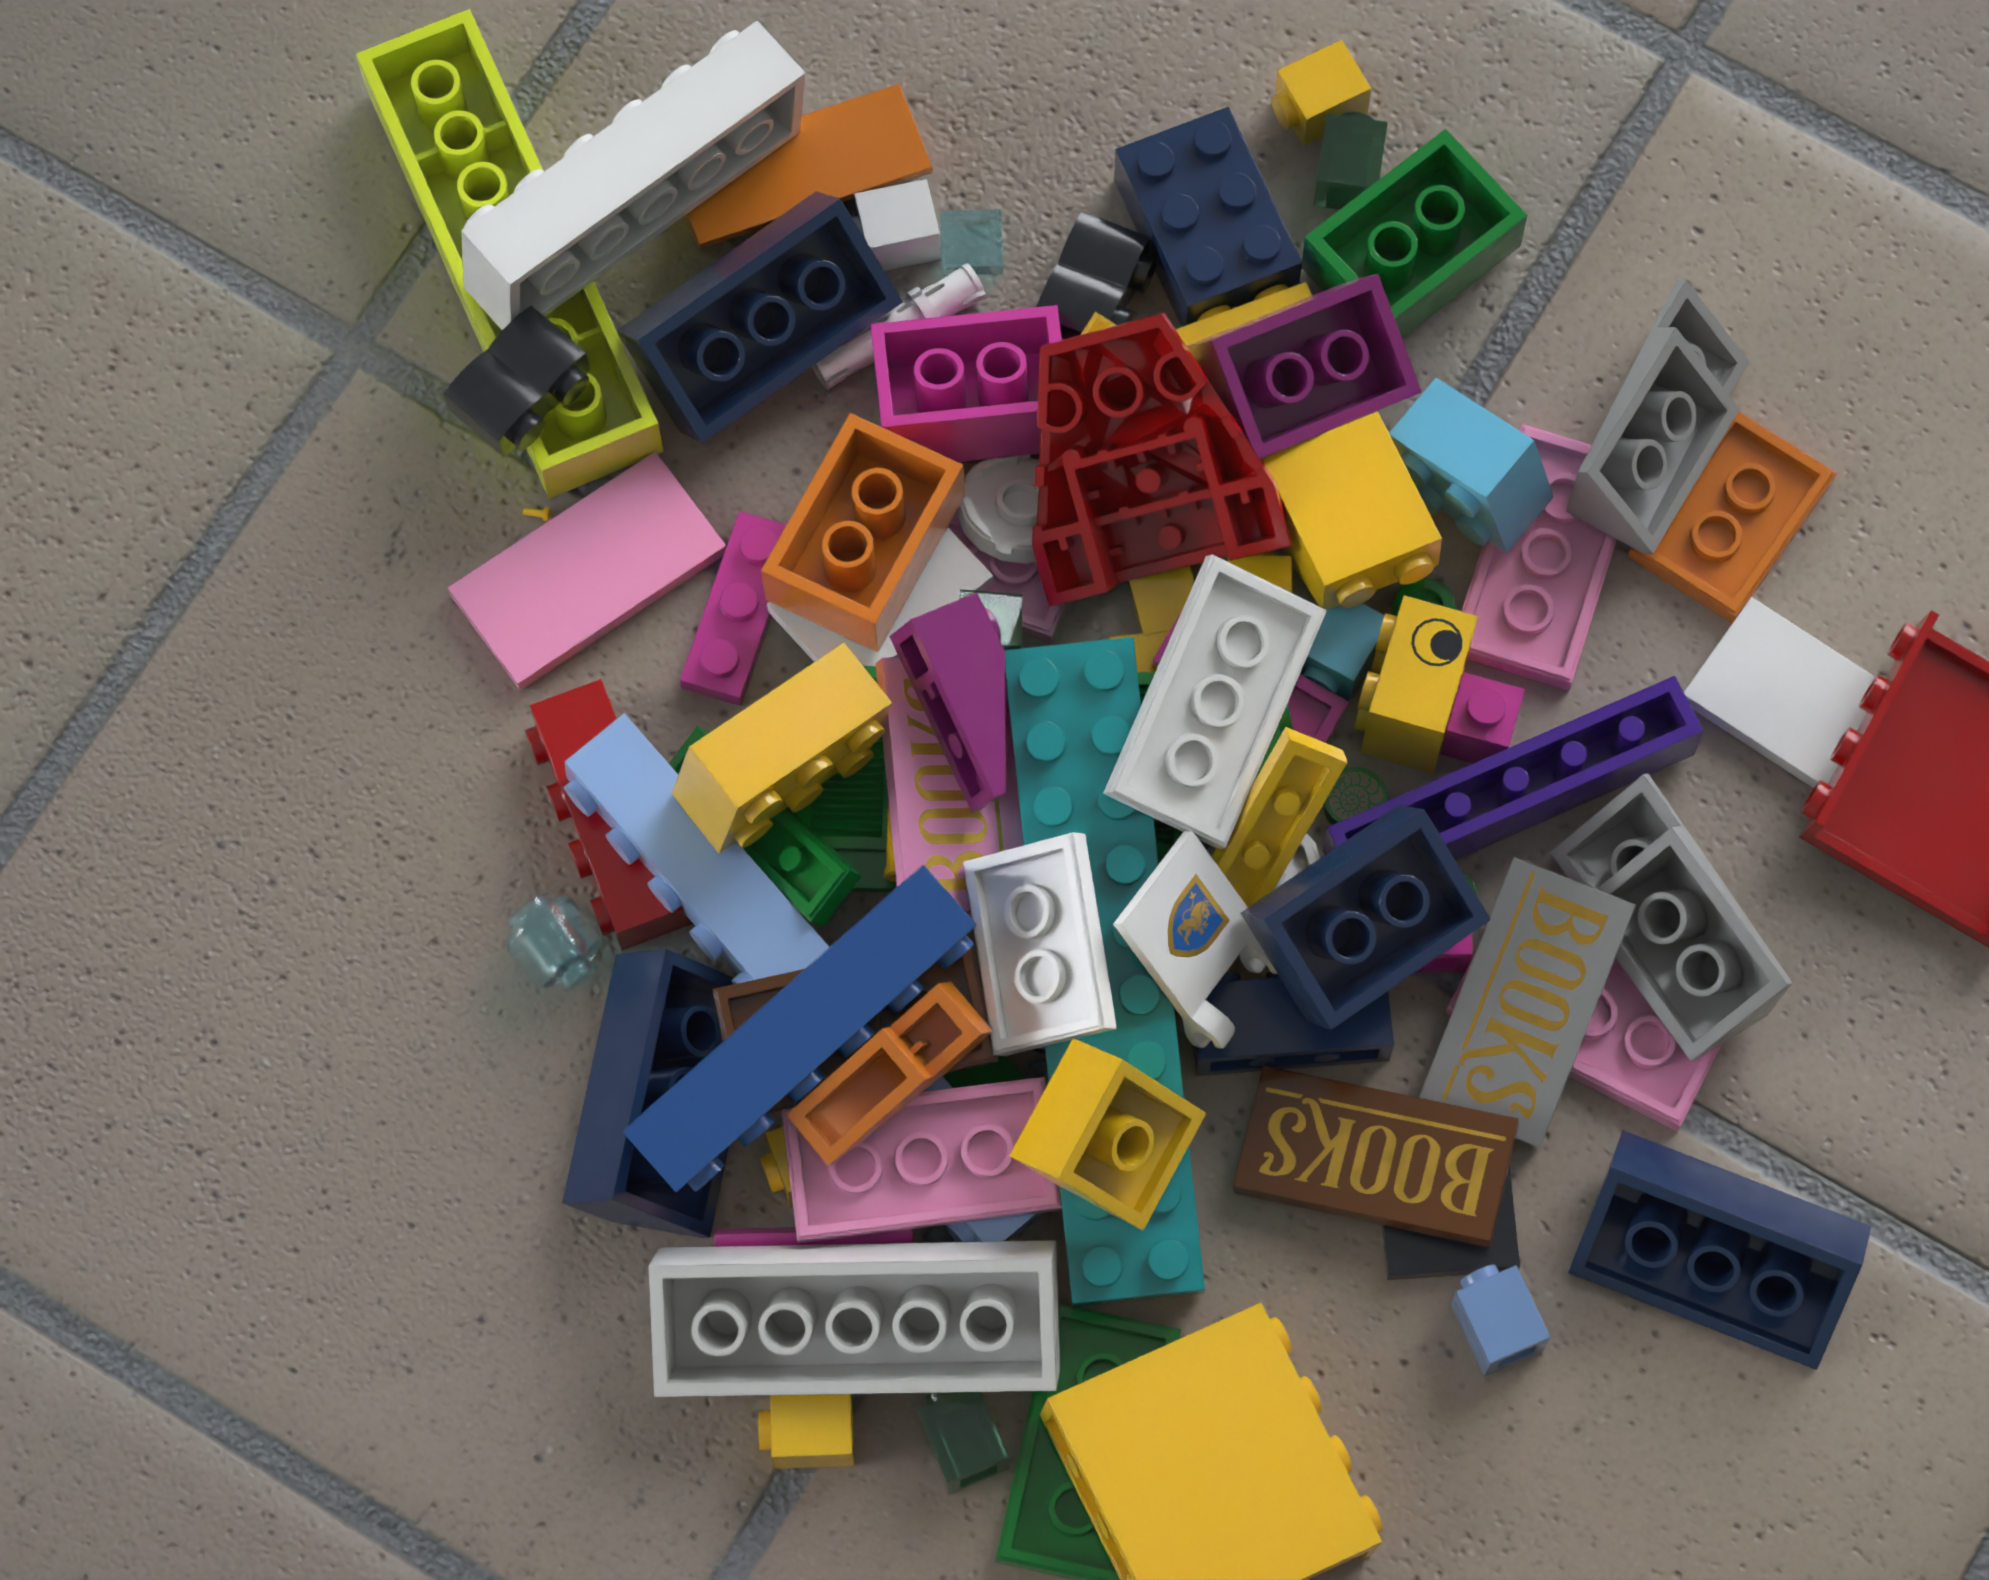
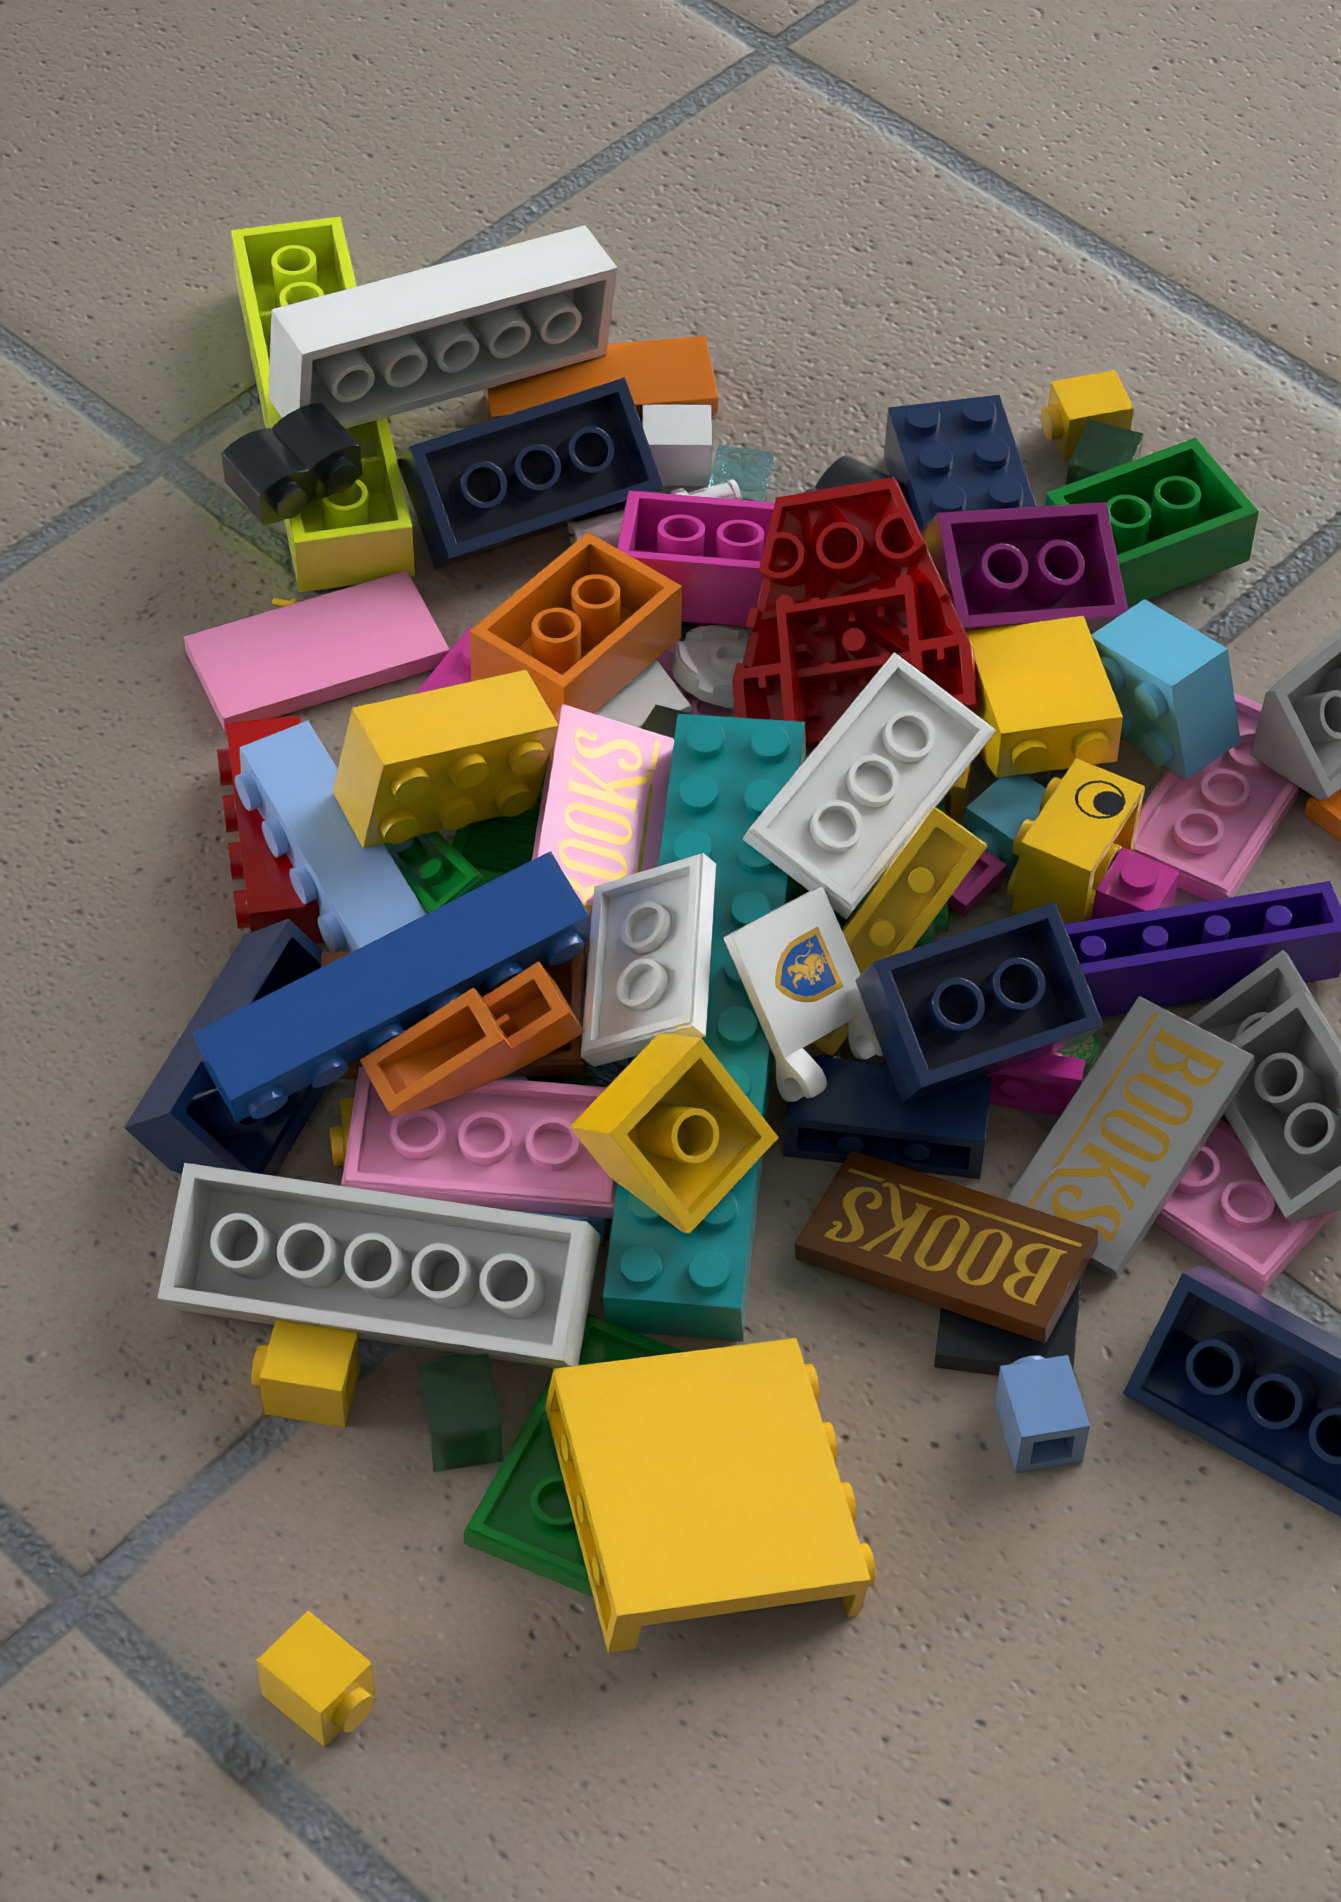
camera: 10 degrees right, 20 degrees down
clear light blue head [505,892,602,991] -> none
magenta slope [889,592,1006,813] -> none

